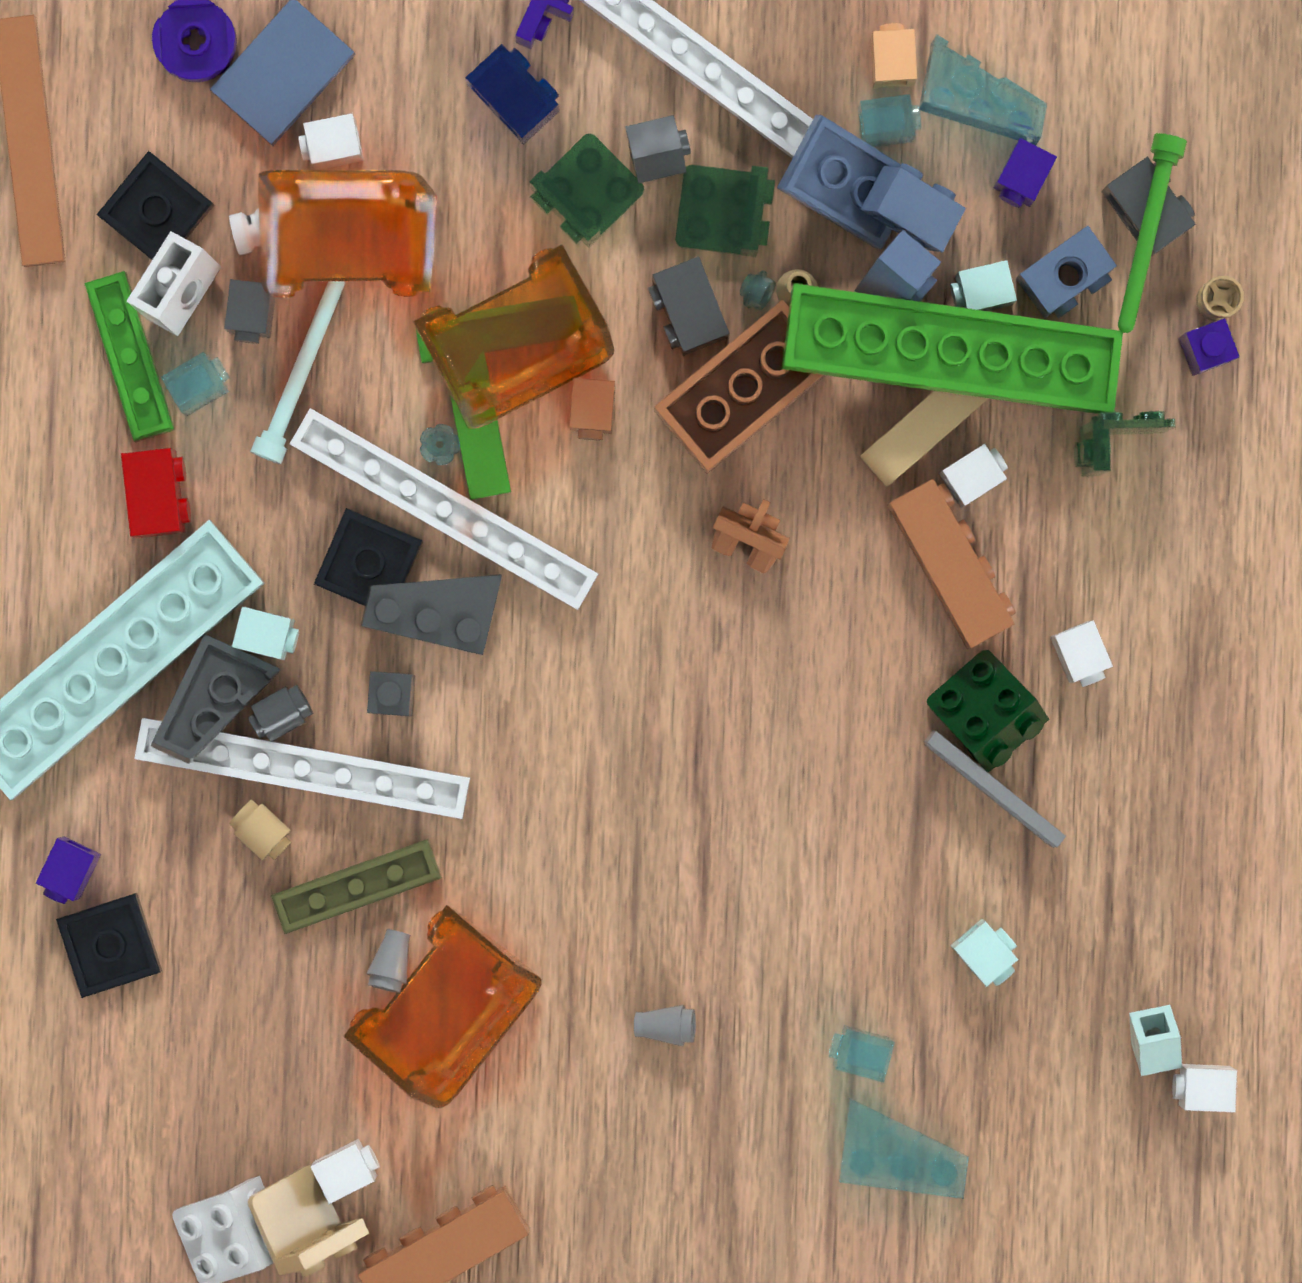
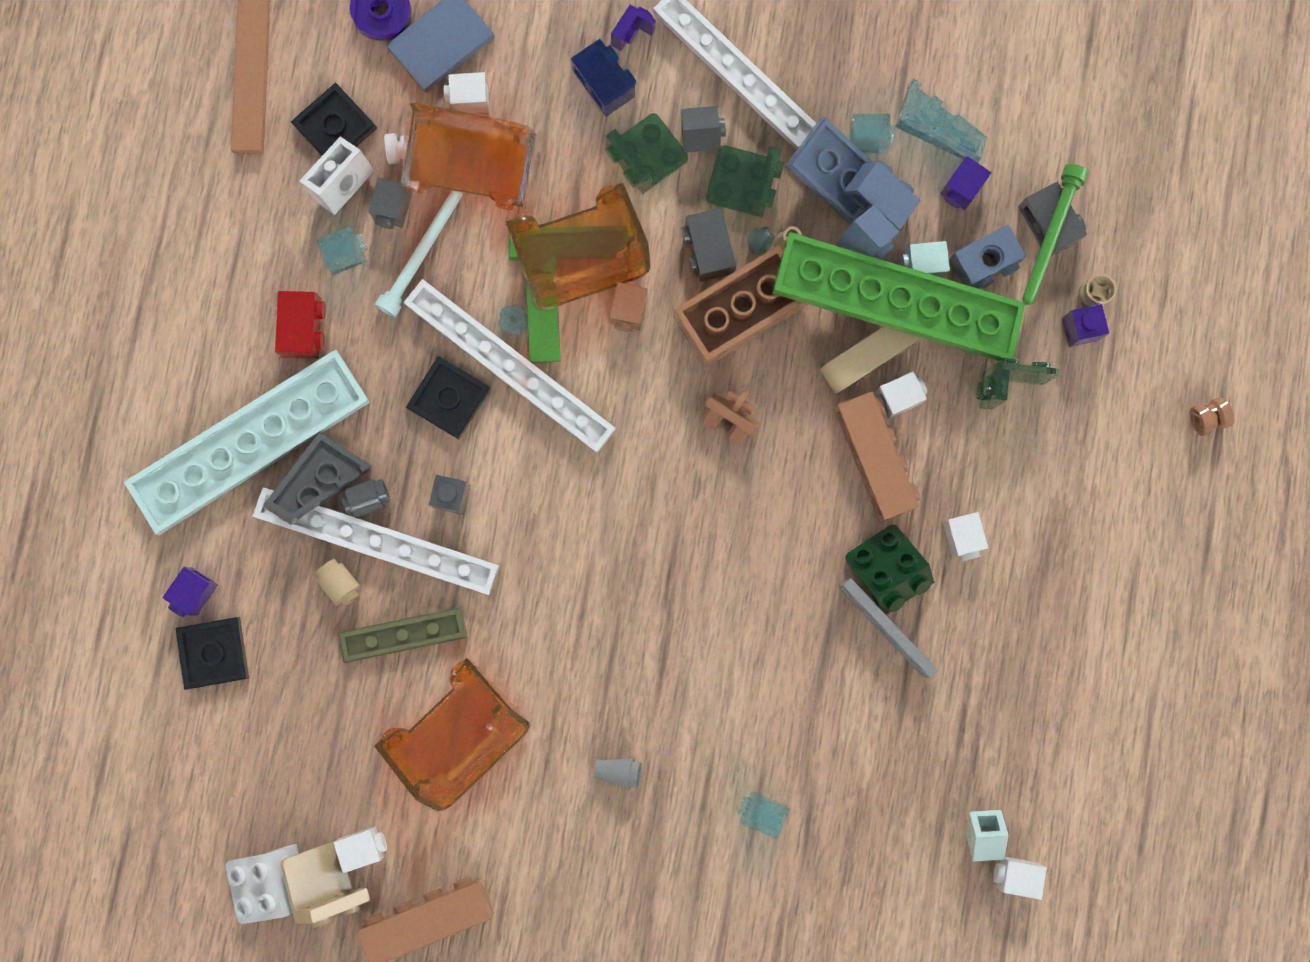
camera: 10 degrees right, 5 degrees down
bright green tile [85,271,175,442] -> none
light aqua brick [232,607,299,660] -> none
dark grey wing [361,574,502,655] -> none
light grey cone [366,929,411,993] -> none
clear light blue wing [839,1098,969,1199] -> none
light nougat brick [870,23,917,88] -> none
light aqua brick [950,919,1018,987] -> none

